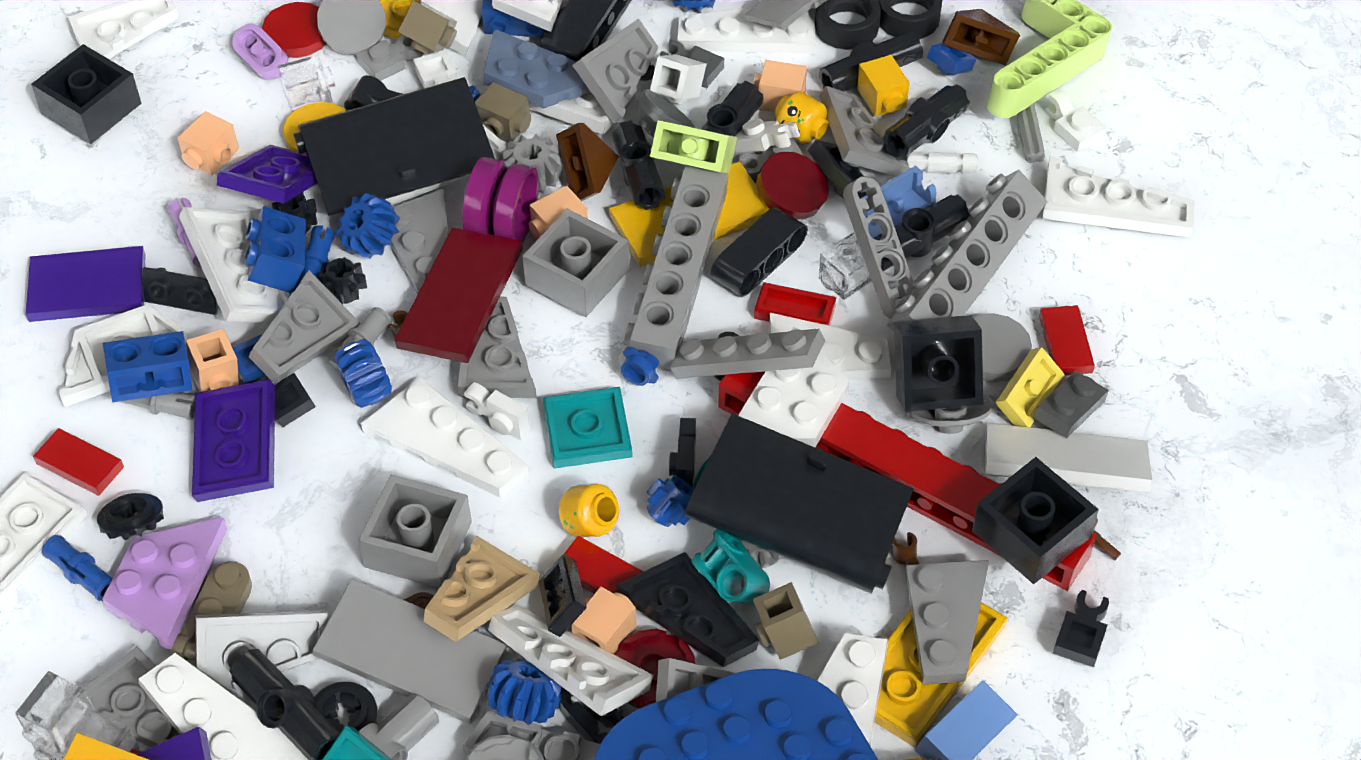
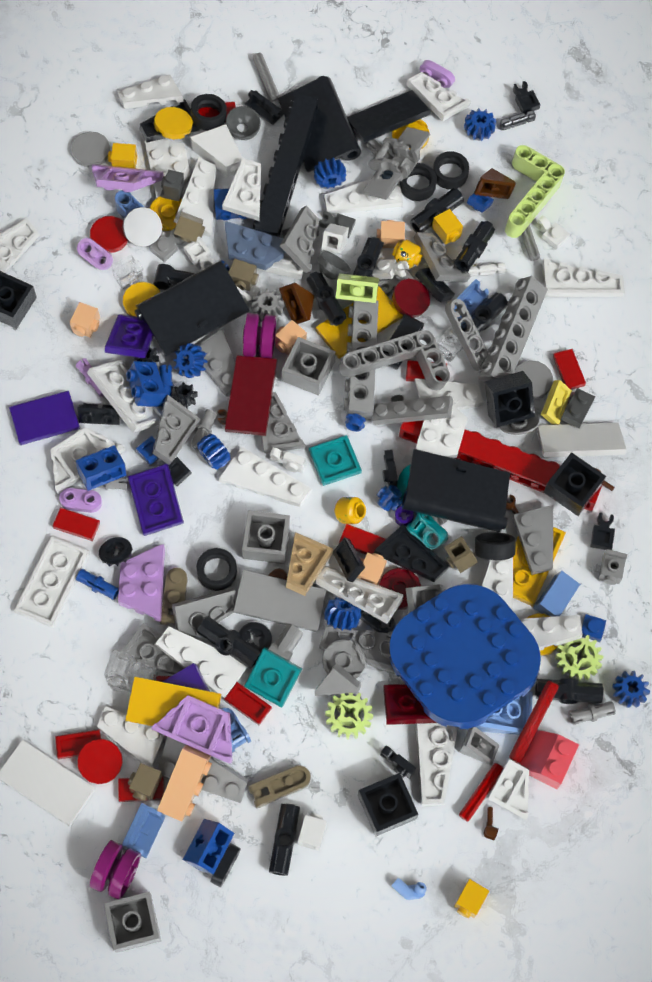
camera: 15 degrees left, 15 degrees up
light nougat brick [186,329,239,393] -> none
none -> lavender plate [59,488,102,513]
none -> black tyre [196,548,237,591]
none -> light grey beam [339,330,450,391]
none -> dark purple bush [394,506,414,527]
none -> black tyre [475,532,516,560]
none -> light grey brick [598,549,627,585]

